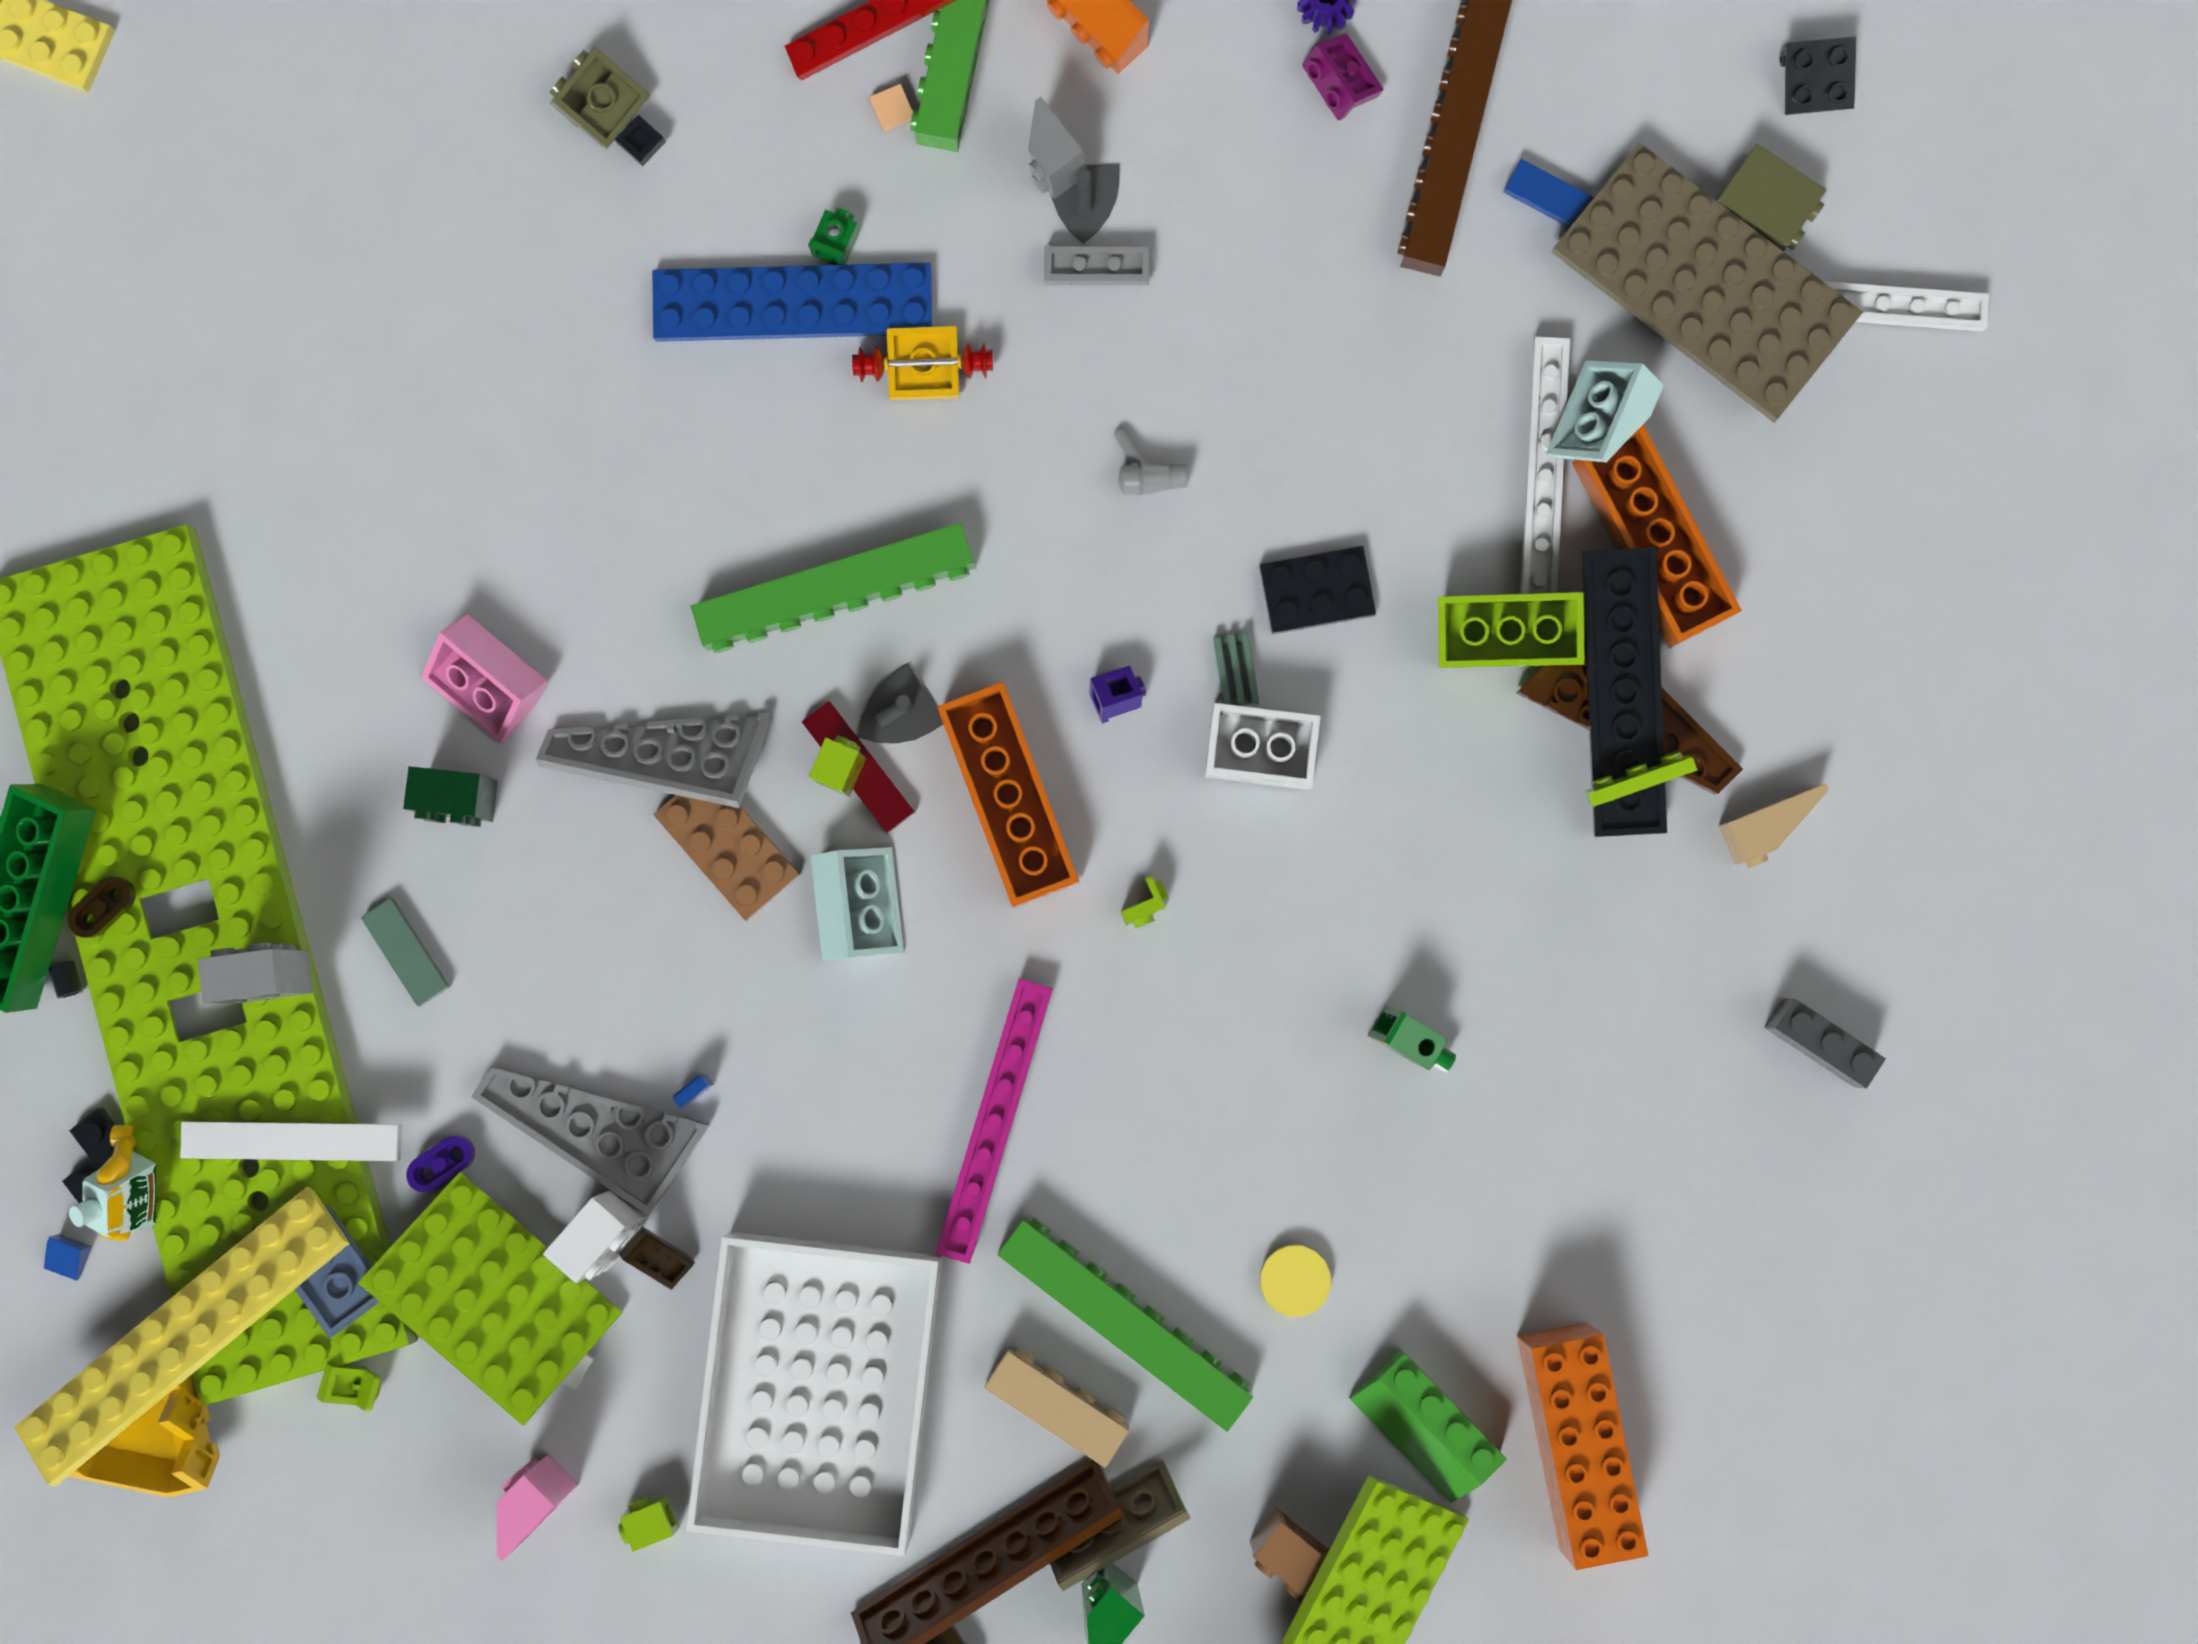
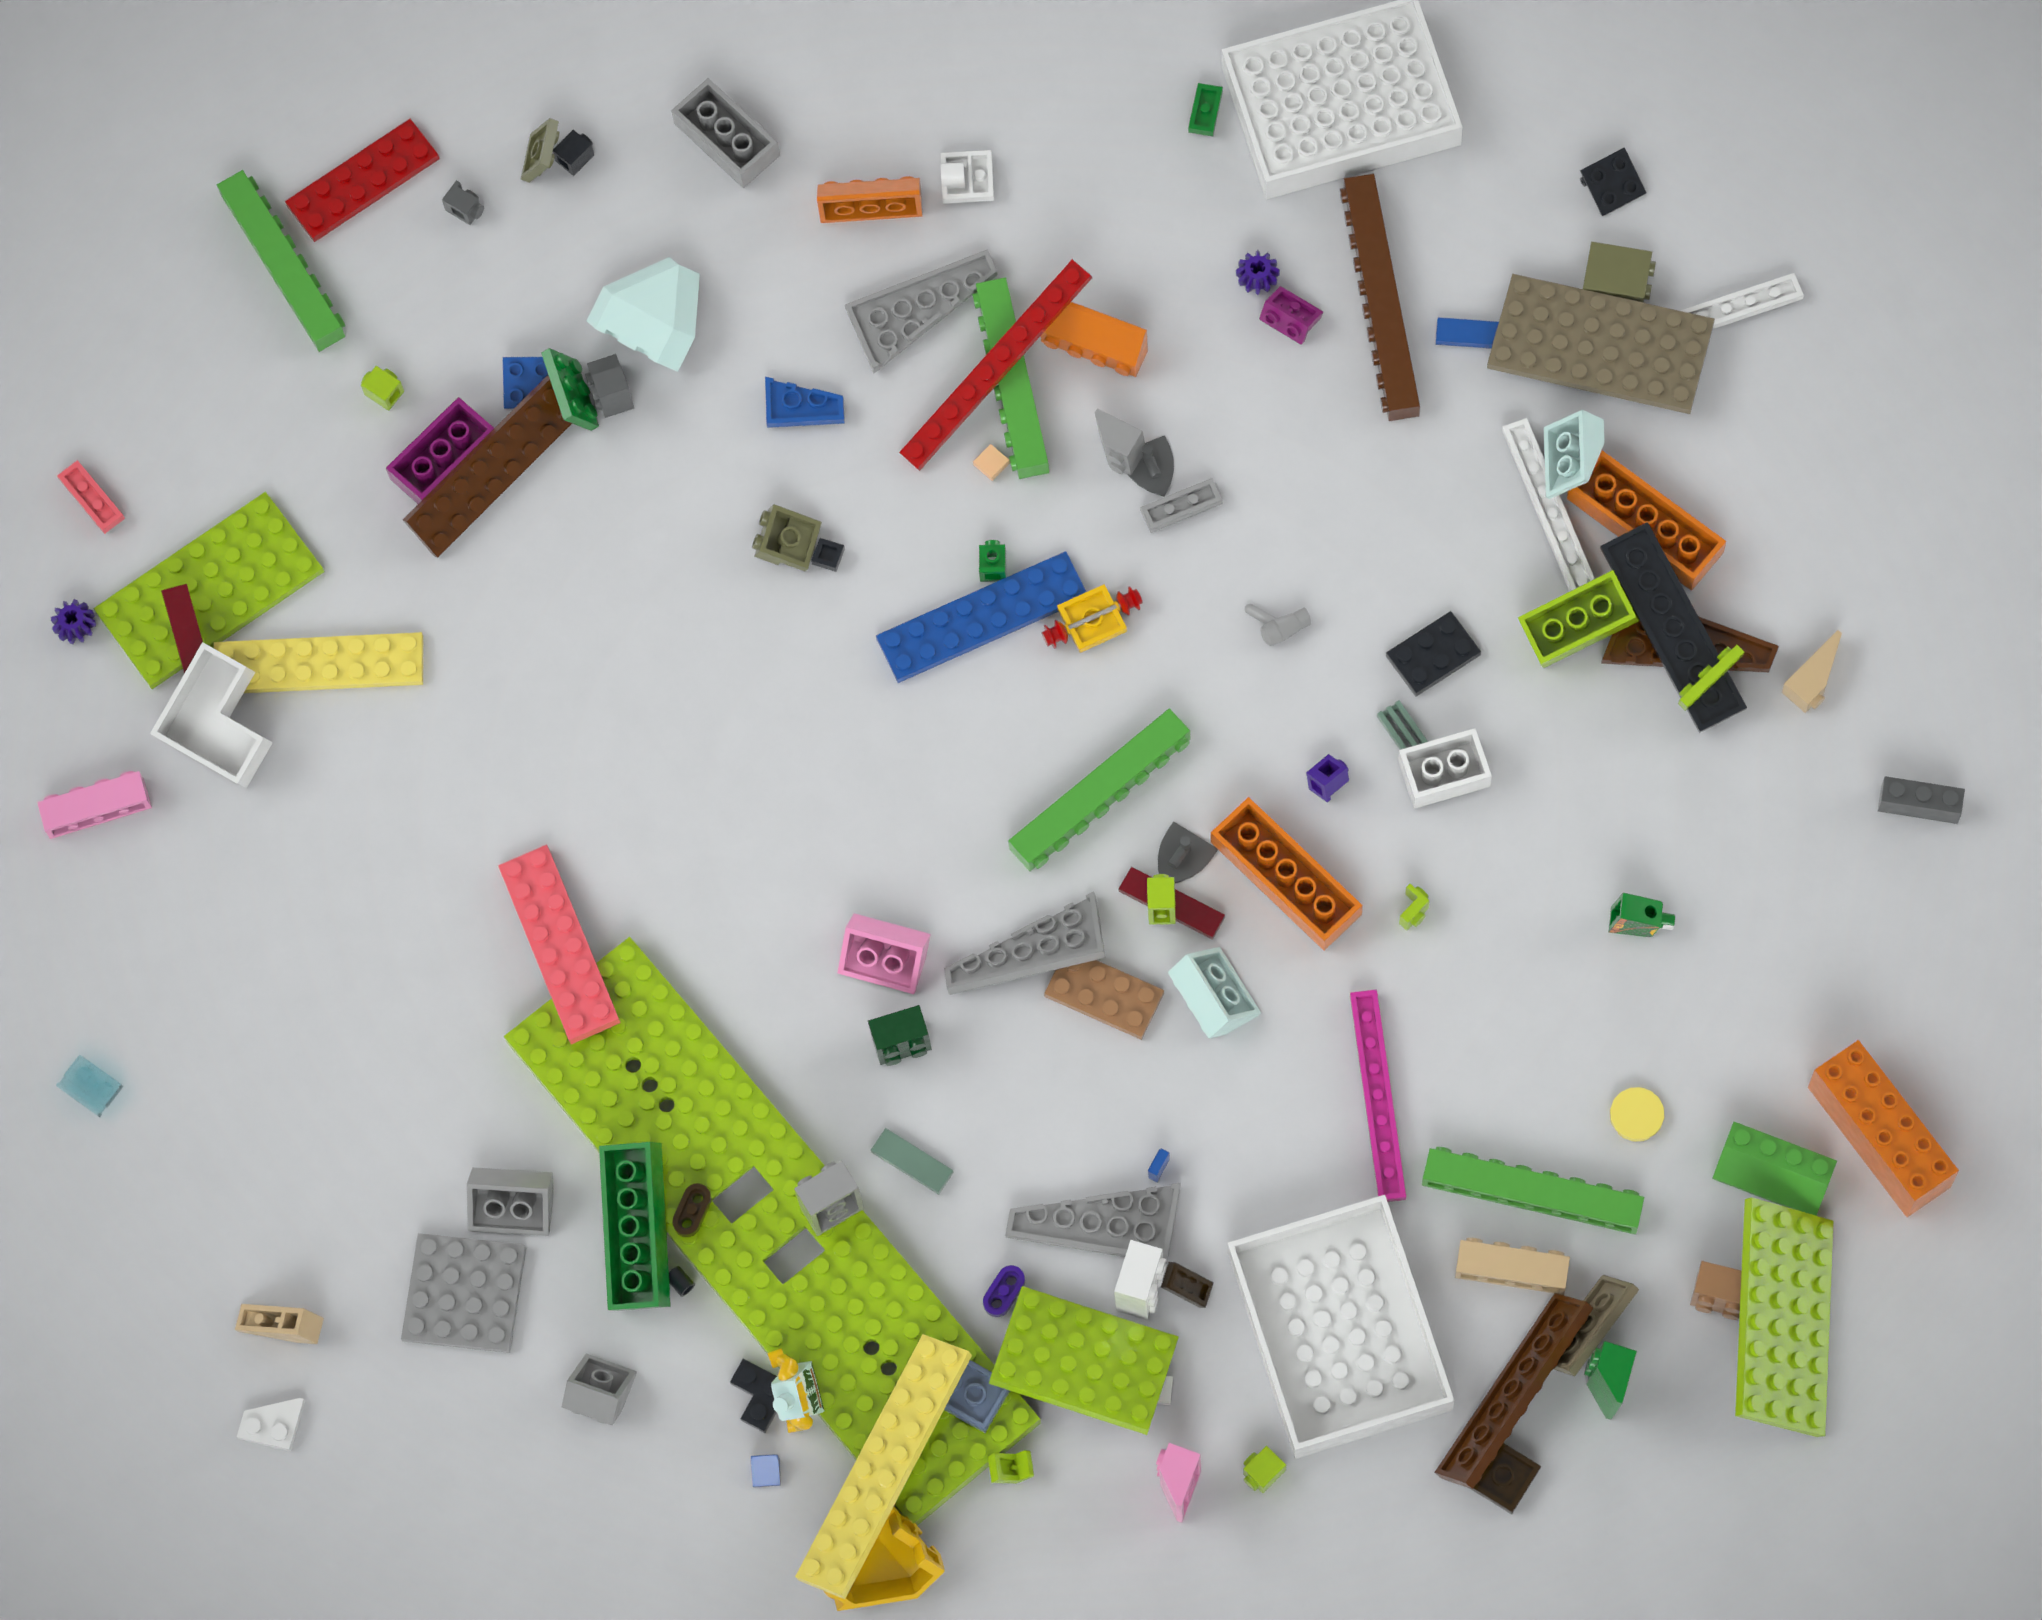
camera: 20 degrees left, 15 degrees down
white tile [180,1121,402,1161] -> none
none -> coral plate [498,844,621,1044]

